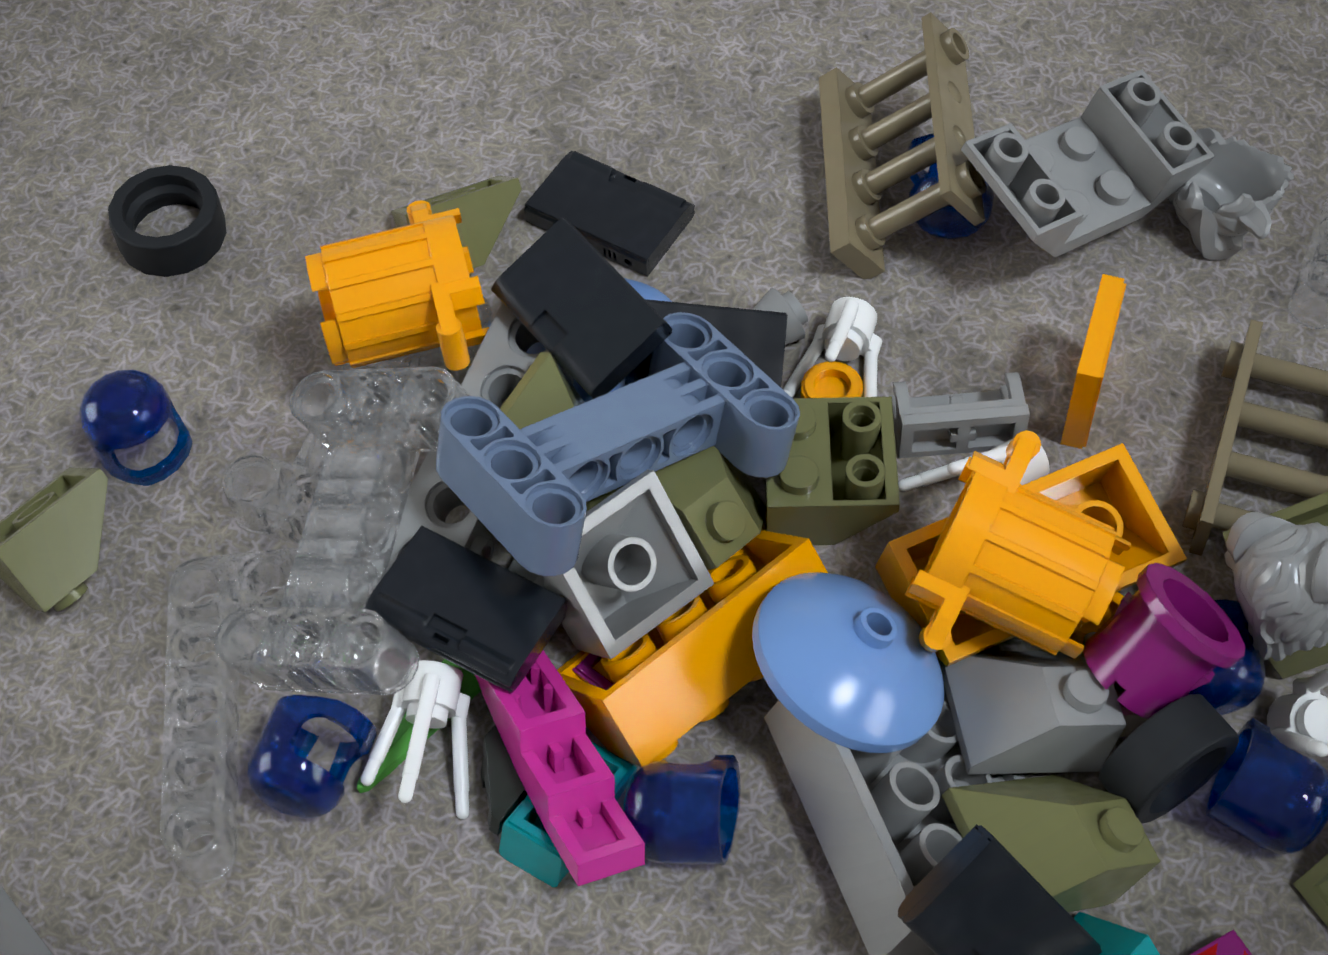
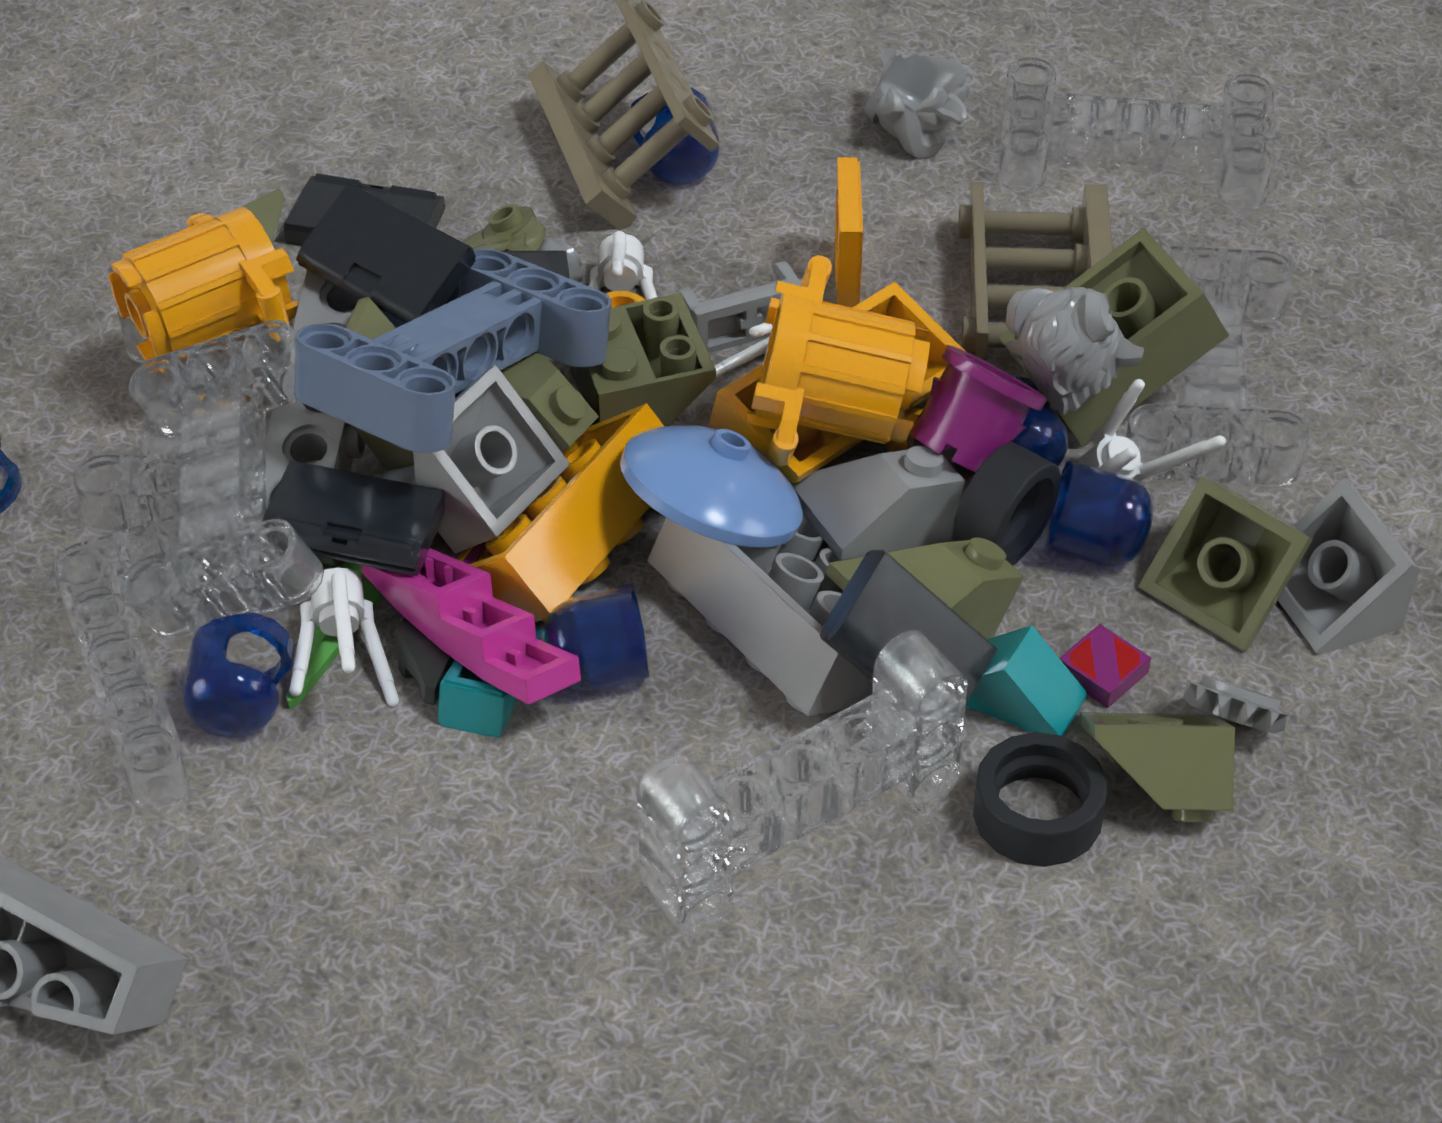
camera: 20 degrees left, 10 degrees down
light grey slope [961,69,1215,257] -> none
none -> olive plate [462,204,546,251]

